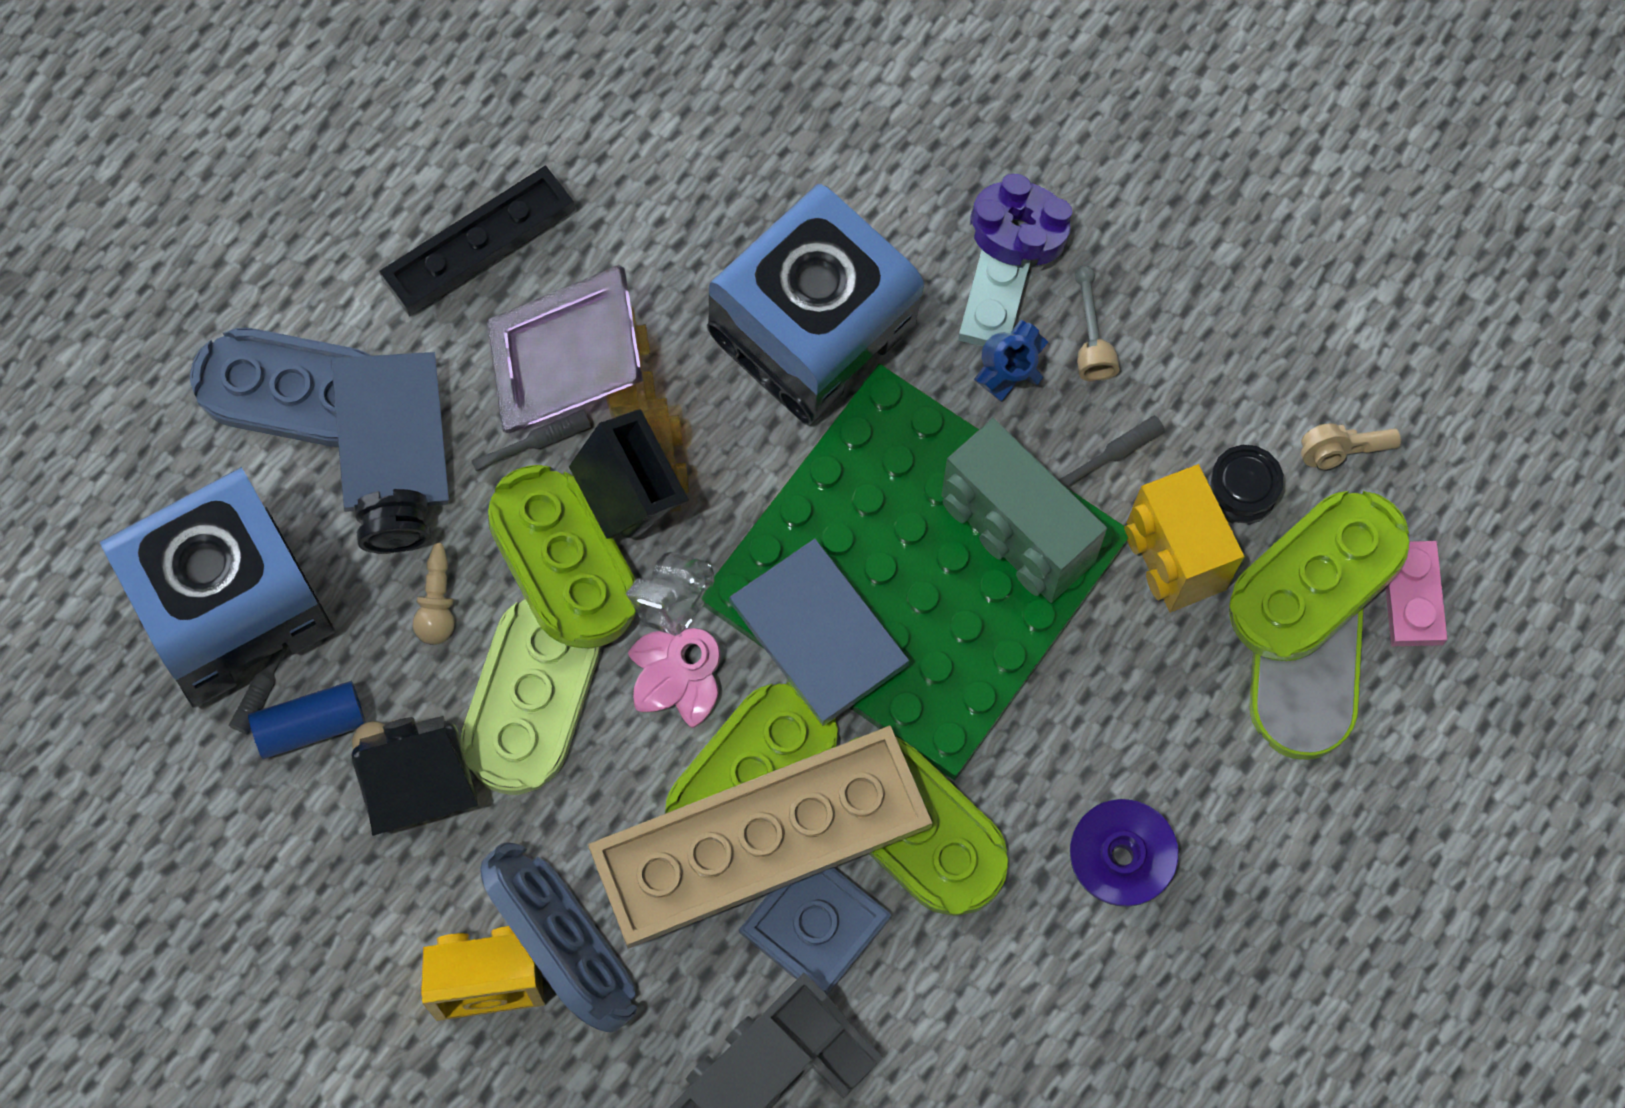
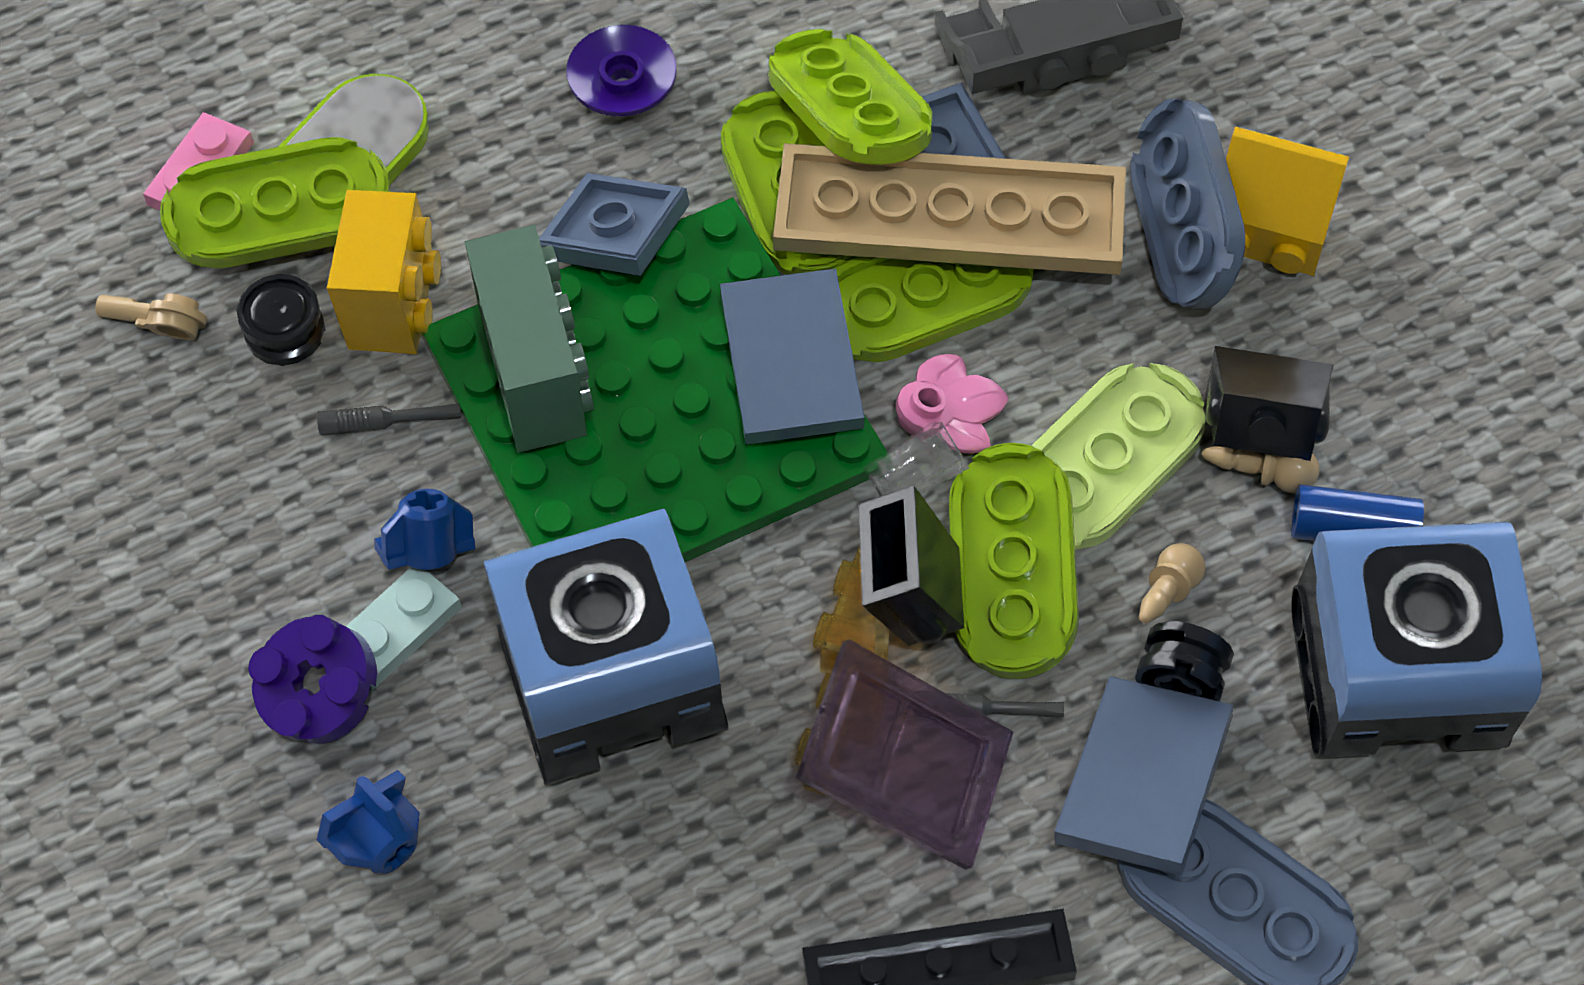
camera: 150 degrees left, 10 degrees down
tan hinge [1074,266,1120,381] -> none
none -> blue piece [316,770,420,874]
none -> sand blue tile [539,173,690,276]
none -> lime tile [768,29,933,164]

